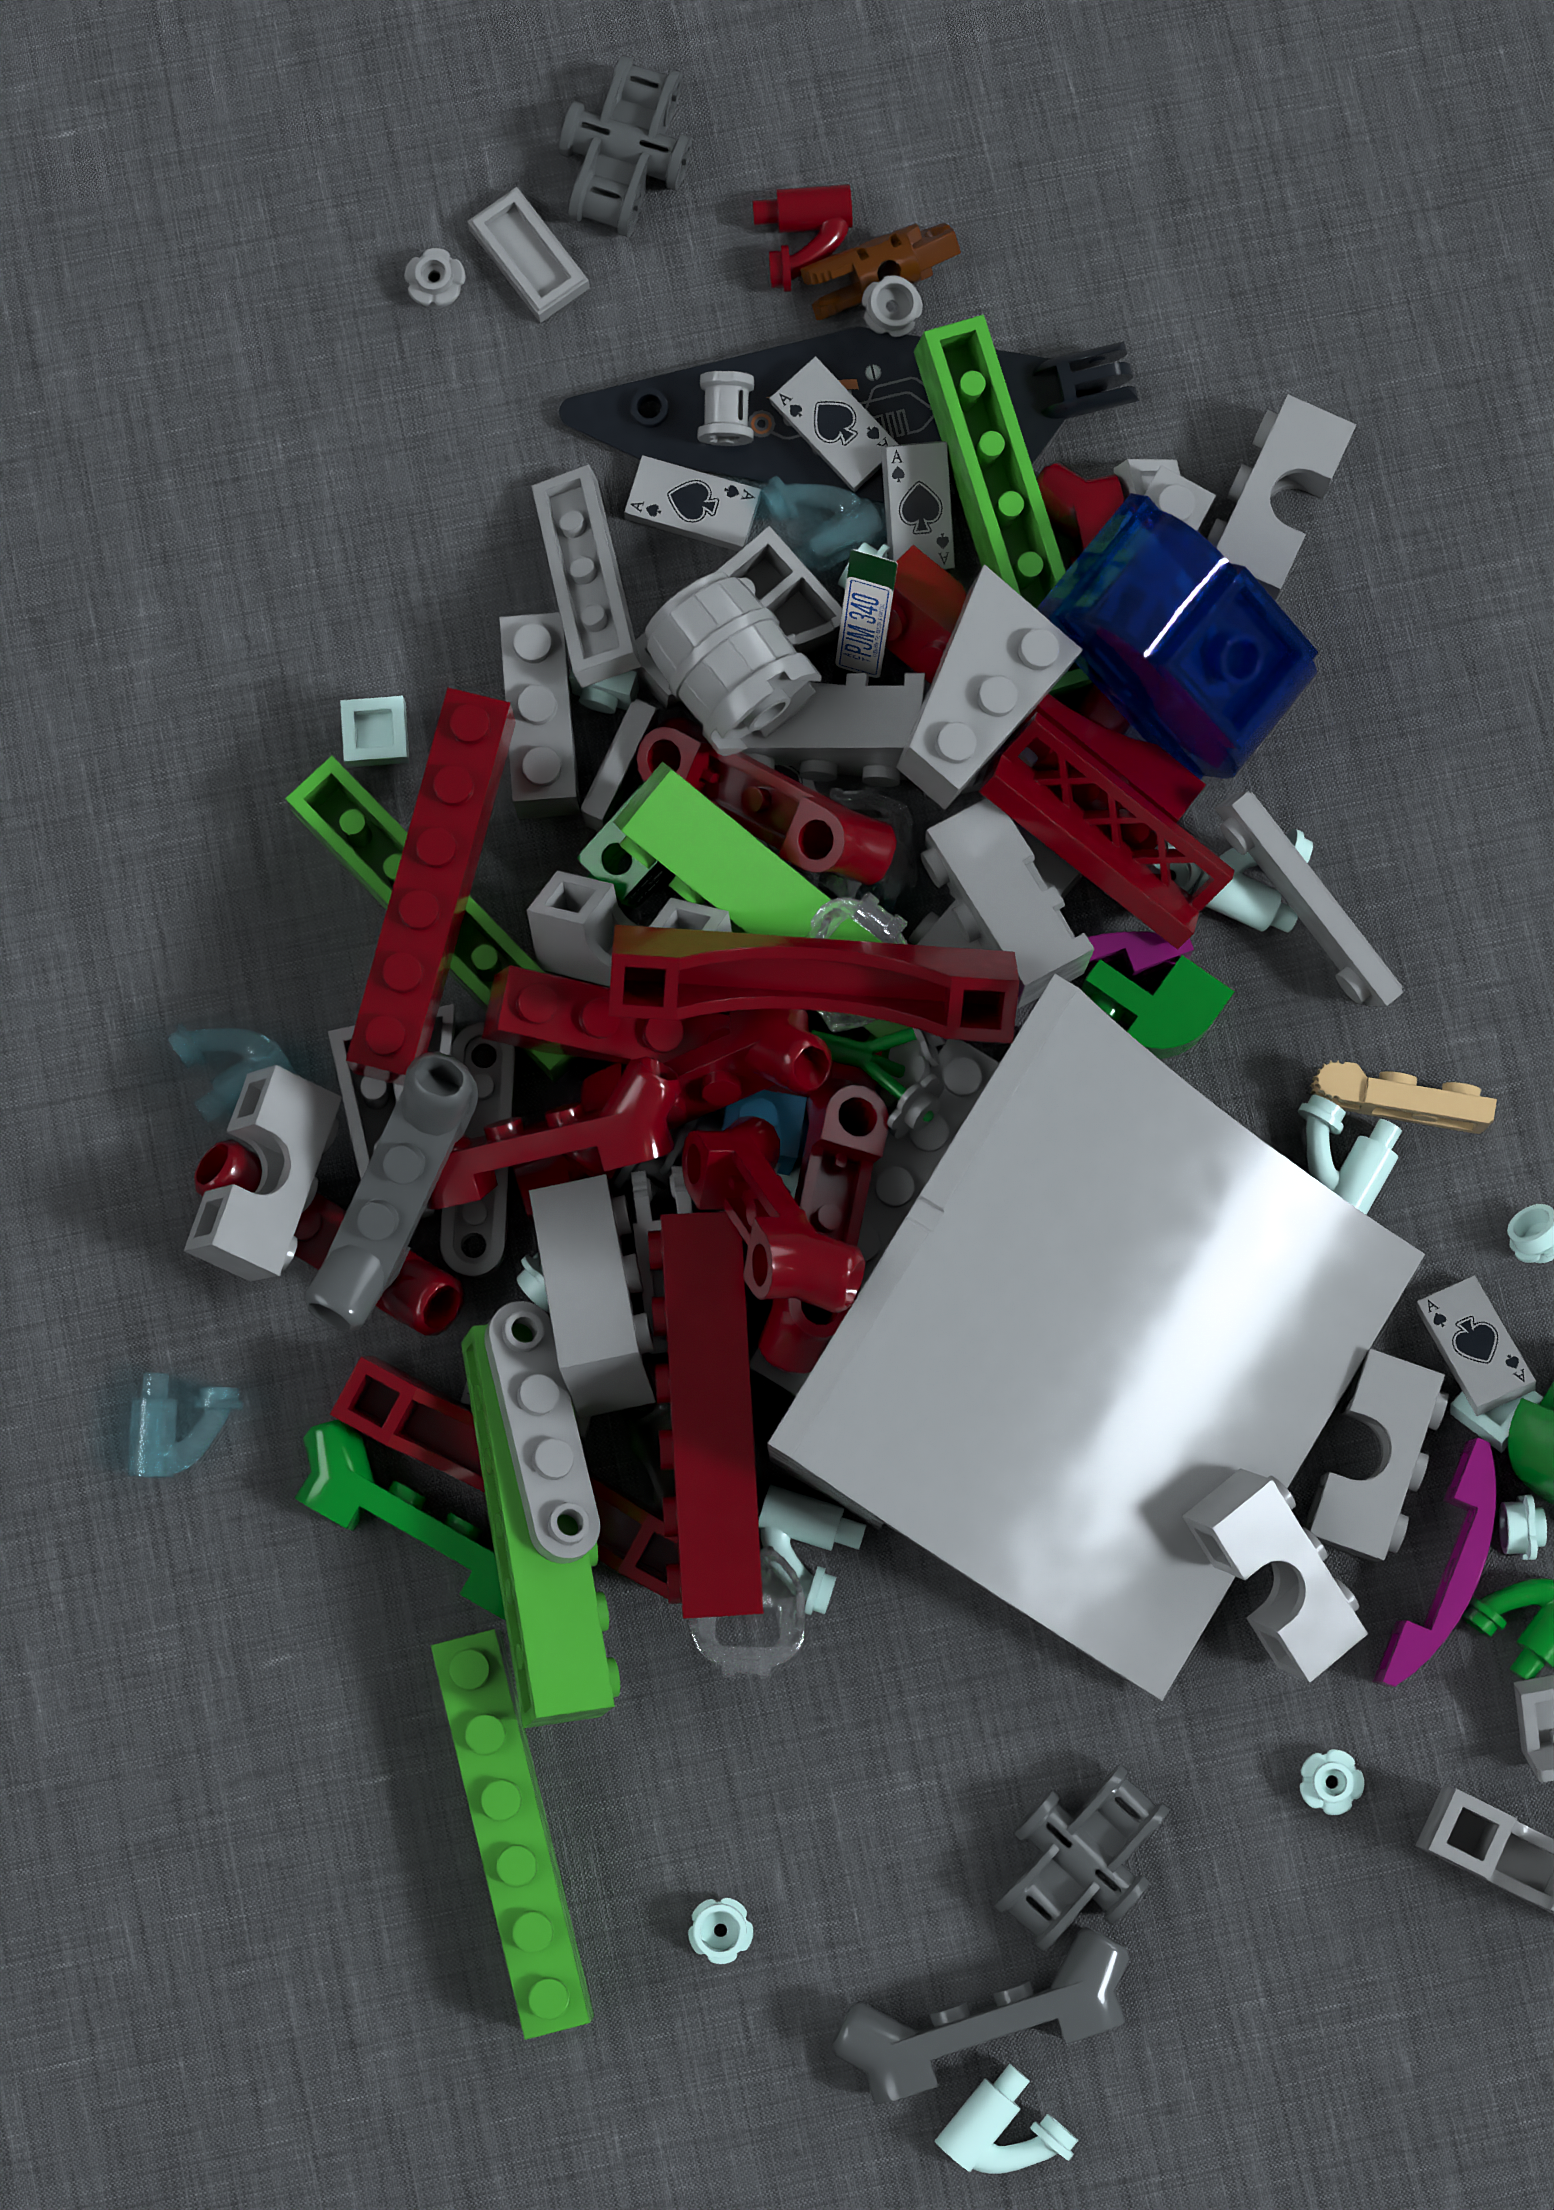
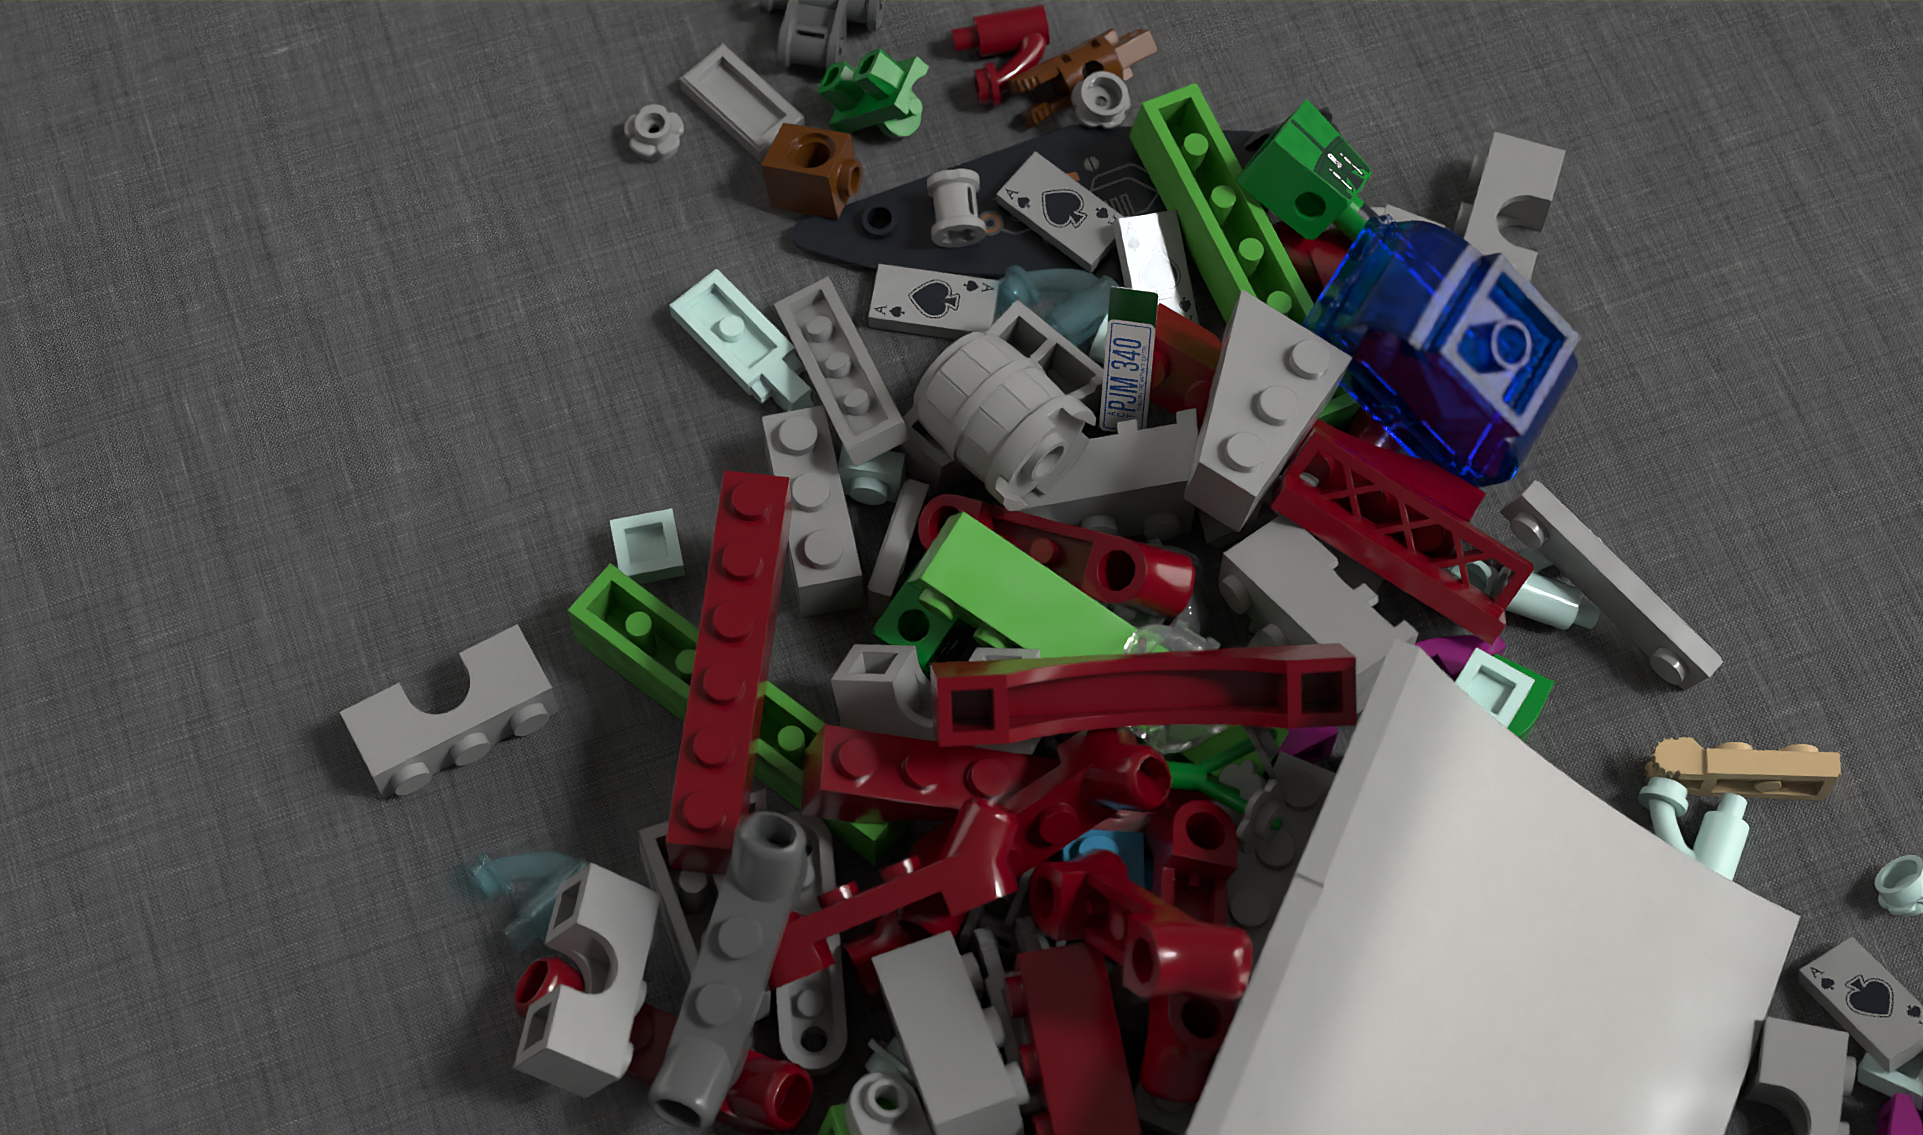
camera: 10 degrees left, 15 degrees down
none -> light grey arch [340,624,559,799]
none -> light aqua hinge [669,269,814,412]
none -> reddish brown brick [761,123,862,219]
none -> green hips [818,48,929,138]
none -> green torso [1234,99,1382,246]
none -> light aqua plate [1455,647,1535,728]

